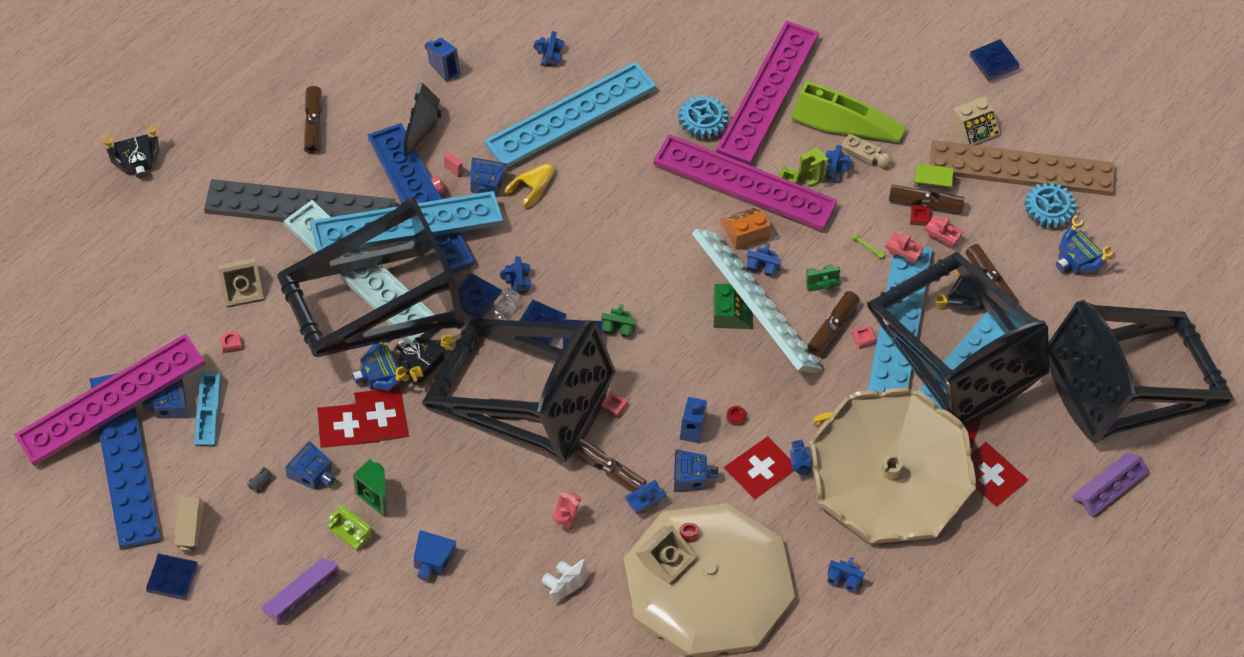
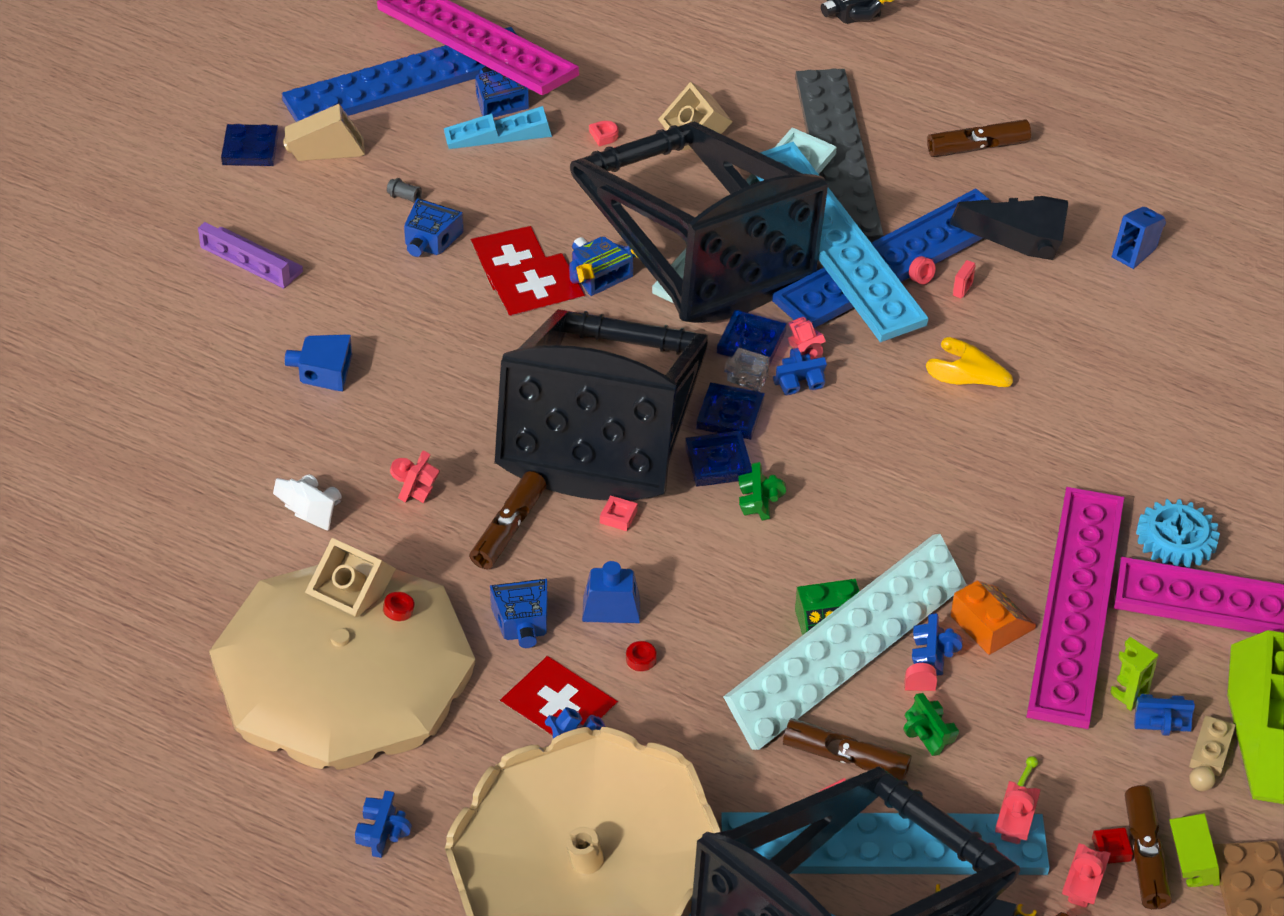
camera: 80 degrees right, 10 degrees down
lime hinge [327,504,372,551] -> none
green slope [353,459,387,517] -> none
black torso [396,335,455,384] -> none
torso [470,157,507,196] -> none
medium azure plate [484,61,656,168] -> none
blue hips [533,31,564,67] -> none
blue hips [625,480,666,514] -> none
lime slope [779,166,800,184] -> none
none -> coral hips [788,317,826,360]
none -> coral tile [904,663,937,691]

